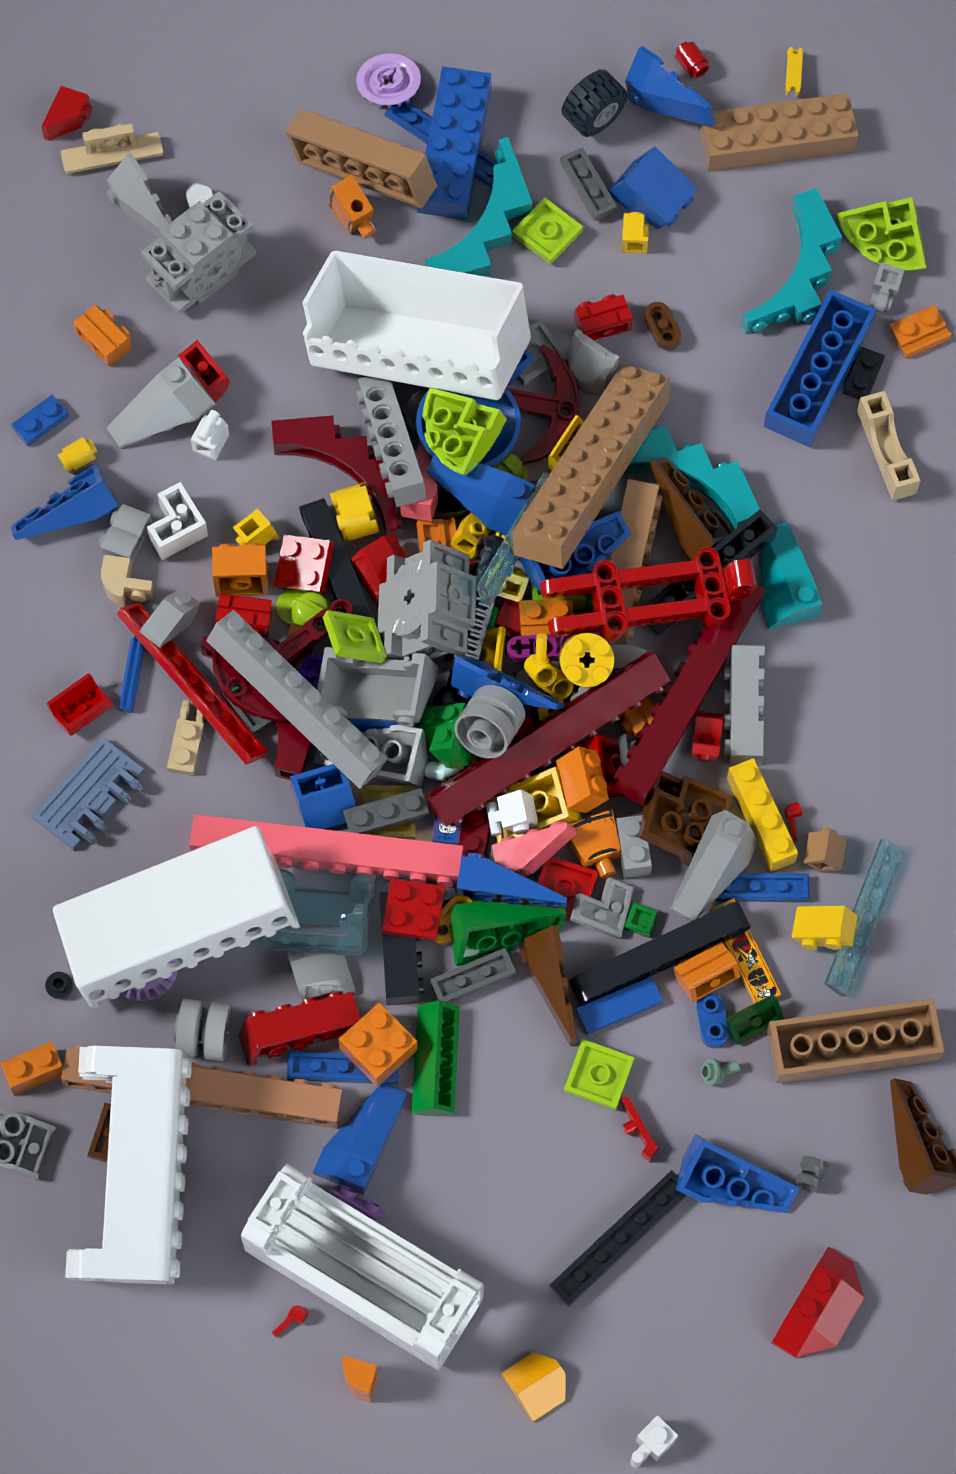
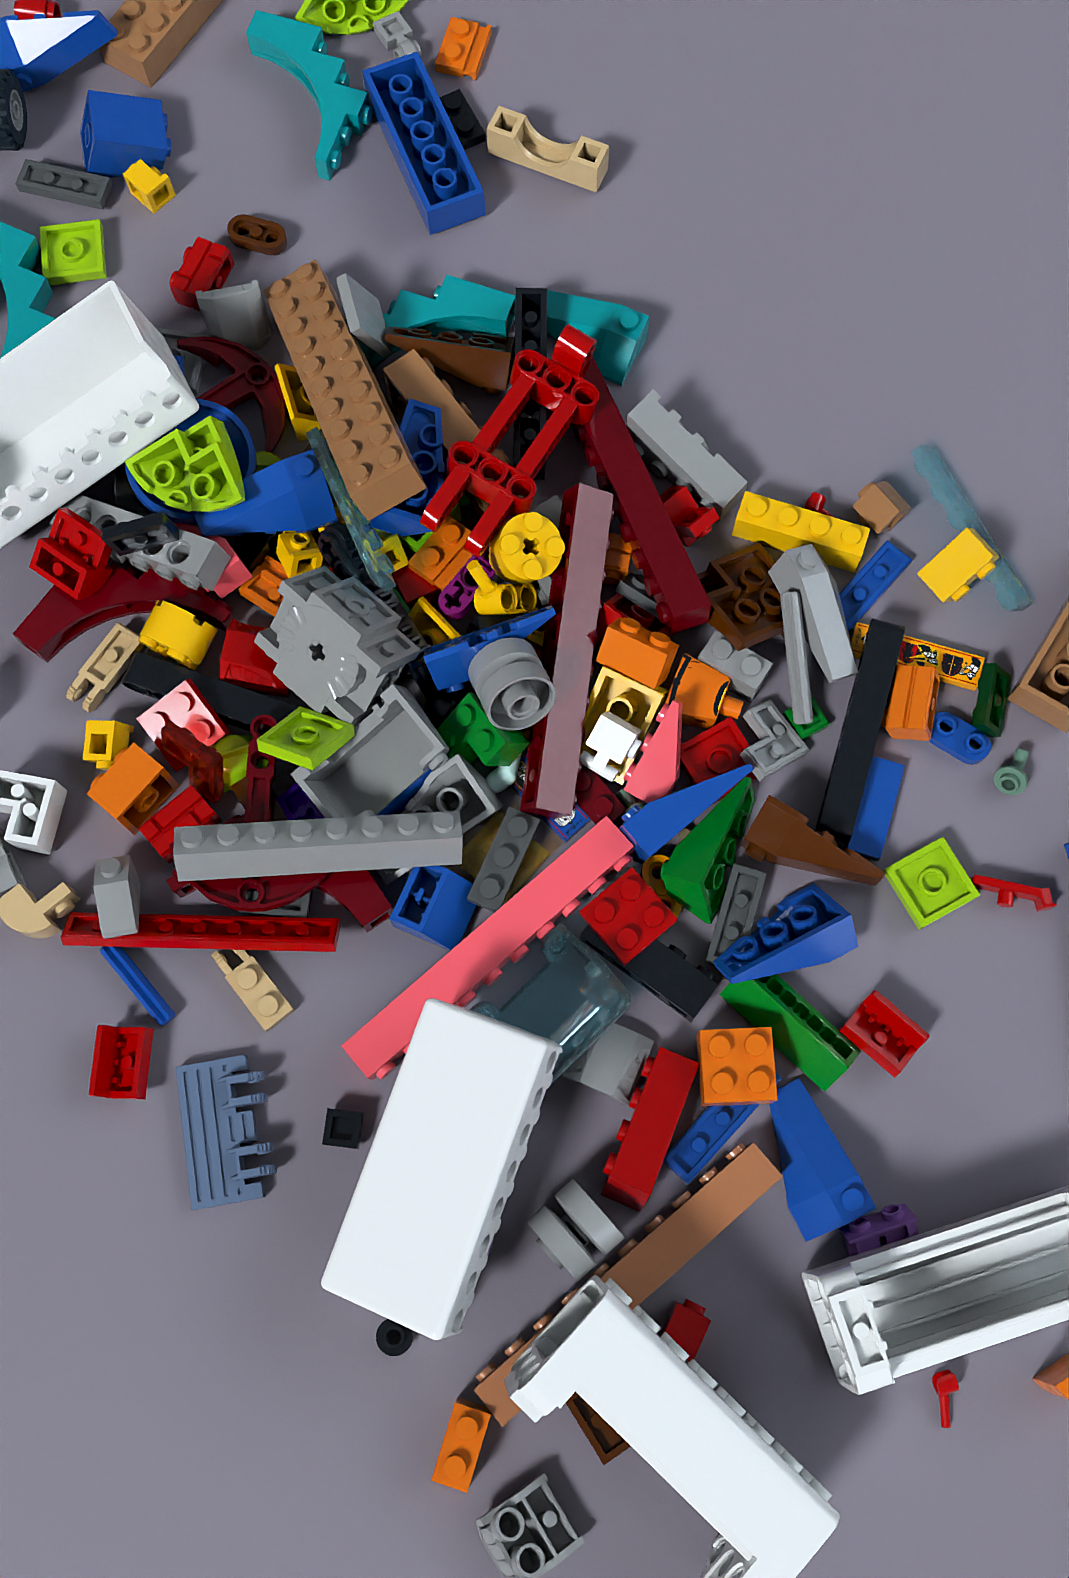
camera: 45 degrees left, 5 degrees up
none -> red brick [29,508,113,600]
none -> tan hinge [66,622,145,713]
none -> black plate [102,512,179,556]
none -> clear red plate [161,721,224,803]
none -> black plate [322,1108,364,1149]
none -> light grey tile [336,273,393,358]
none -> red brick [659,1298,712,1361]
none -> blue wedge [713,883,859,984]
none -> light grey axle [780,591,813,725]
none -> red bracket [839,990,930,1078]

